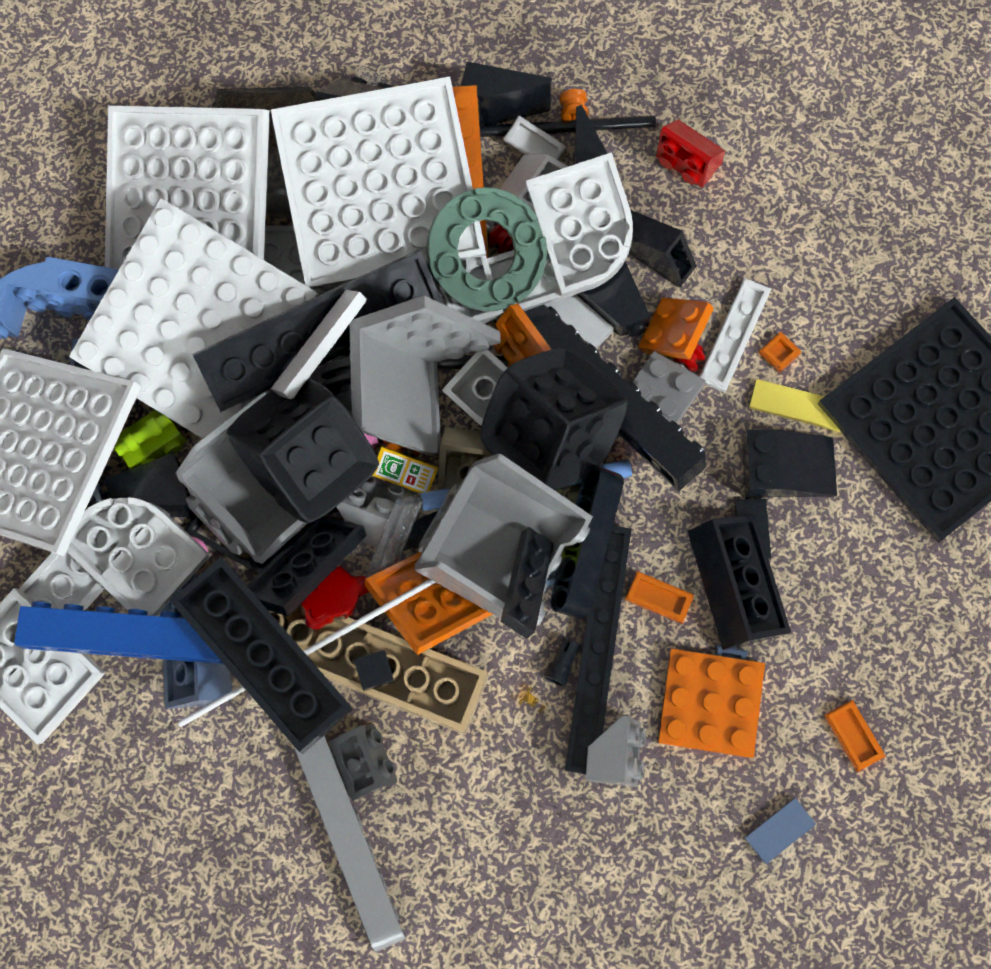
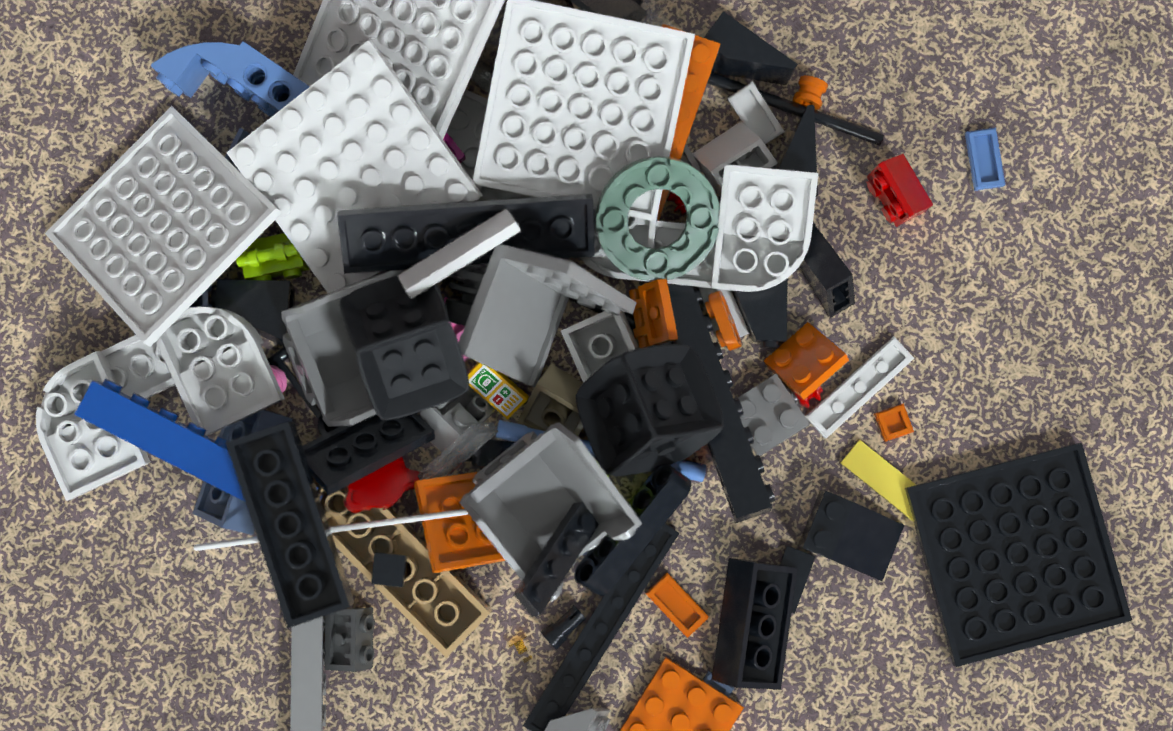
camera: 15 degrees right, 10 degrees up
none -> orange plate [705,290,742,351]
none -> medium blue tile [965,128,1005,191]

